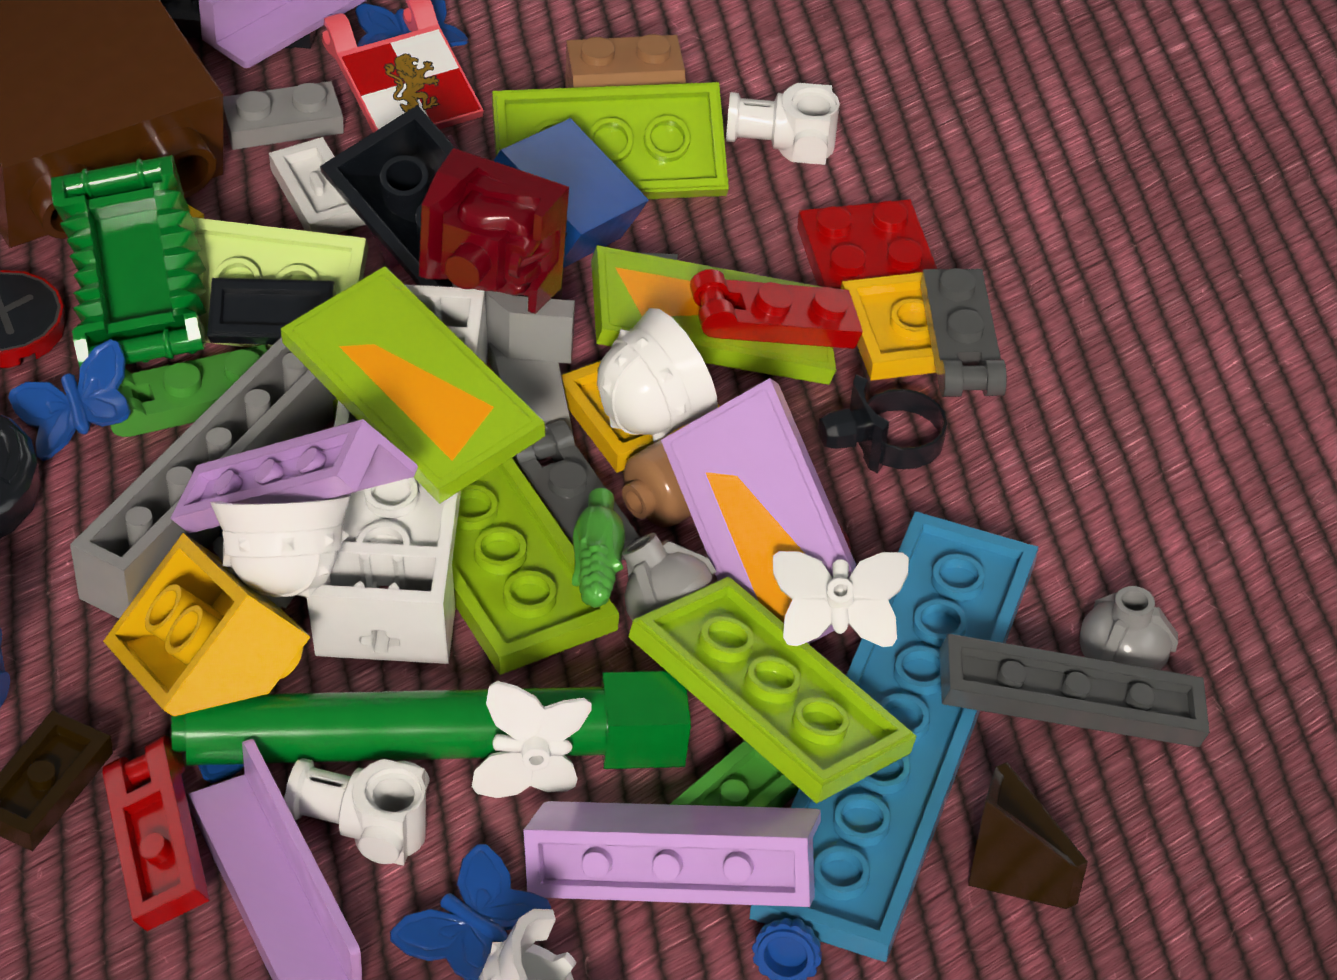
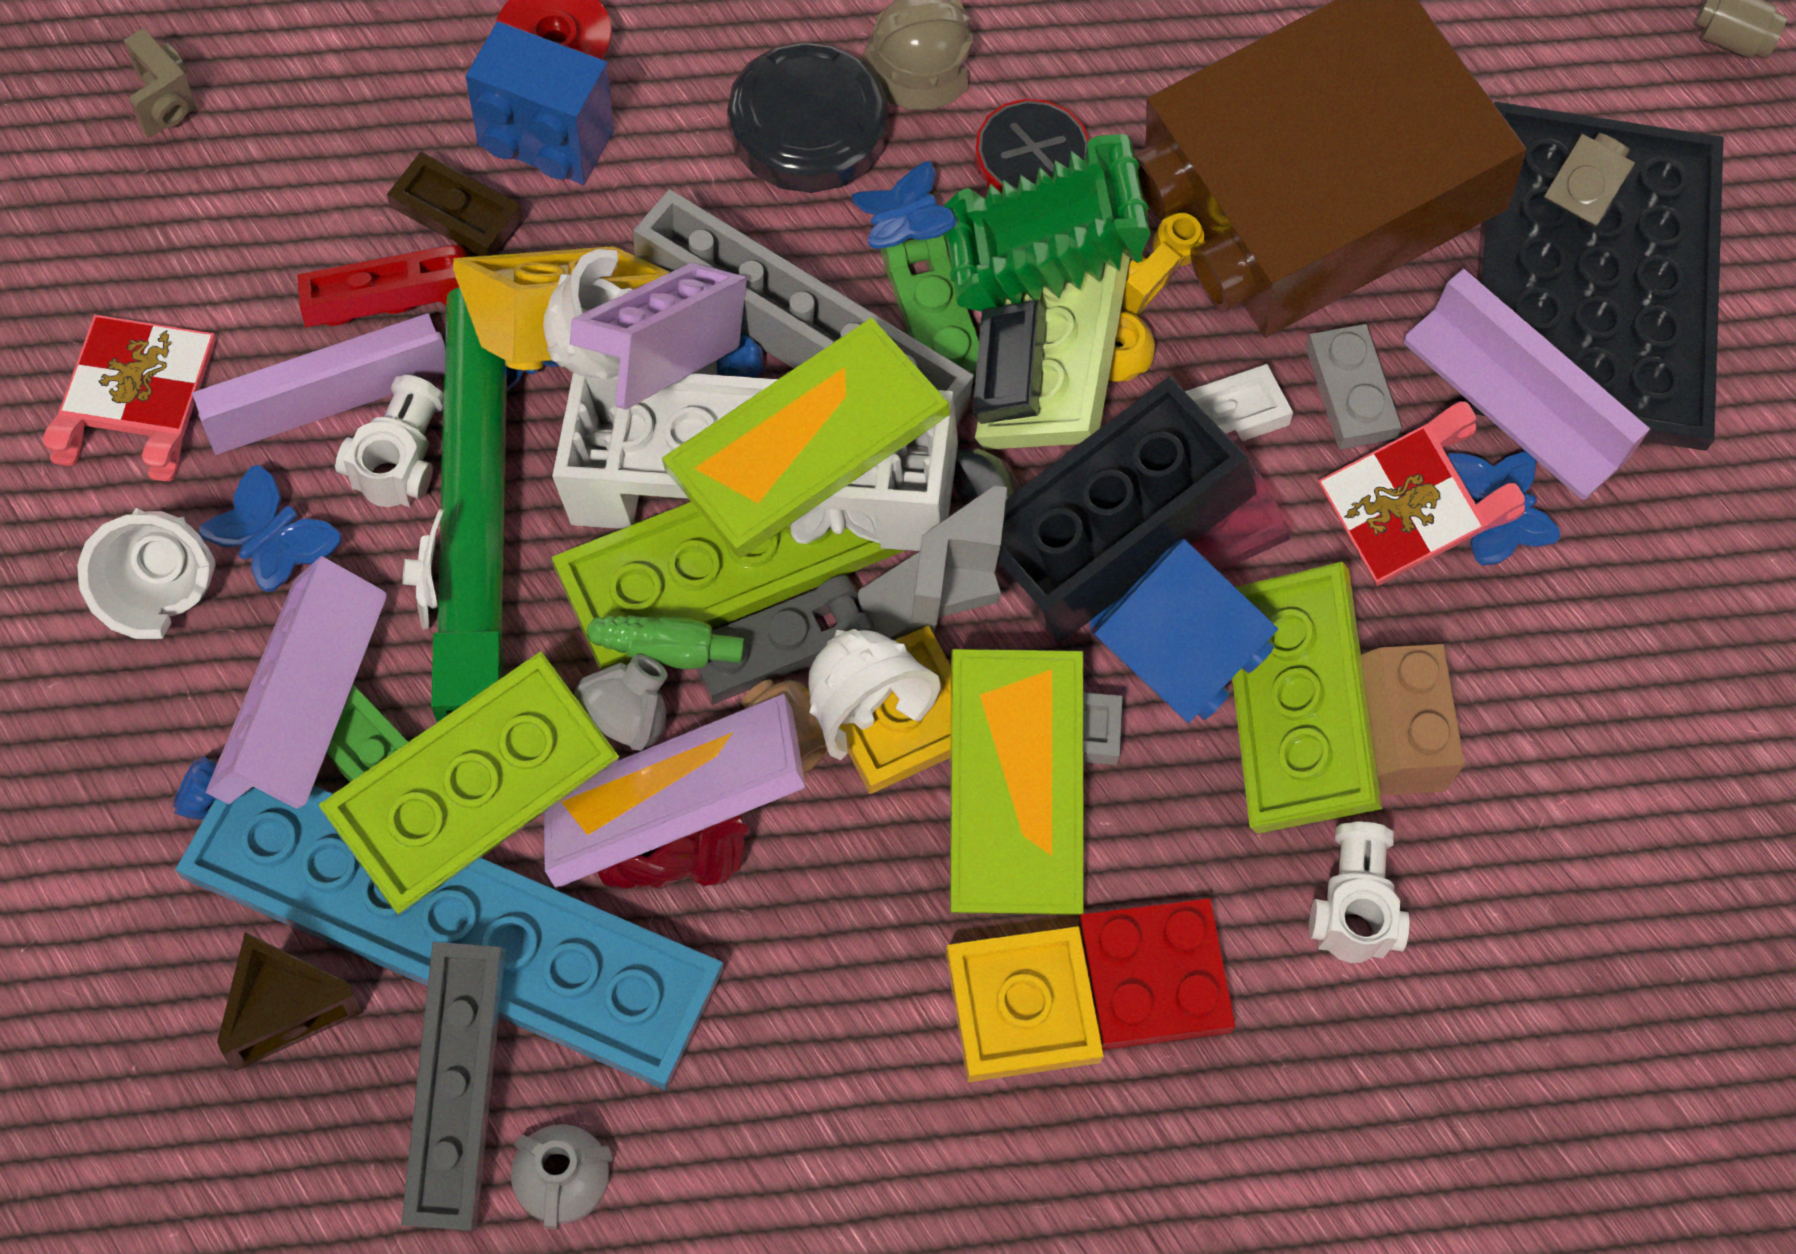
camera: 90 degrees right, 20 degrees up
dark red brick [419,148,569,314] -> none
red plate [690,269,863,349] -> none
white piece [773,551,909,647] -> none
black piece [818,375,947,474] -> none
dark grey plate [921,268,1007,397] -> none

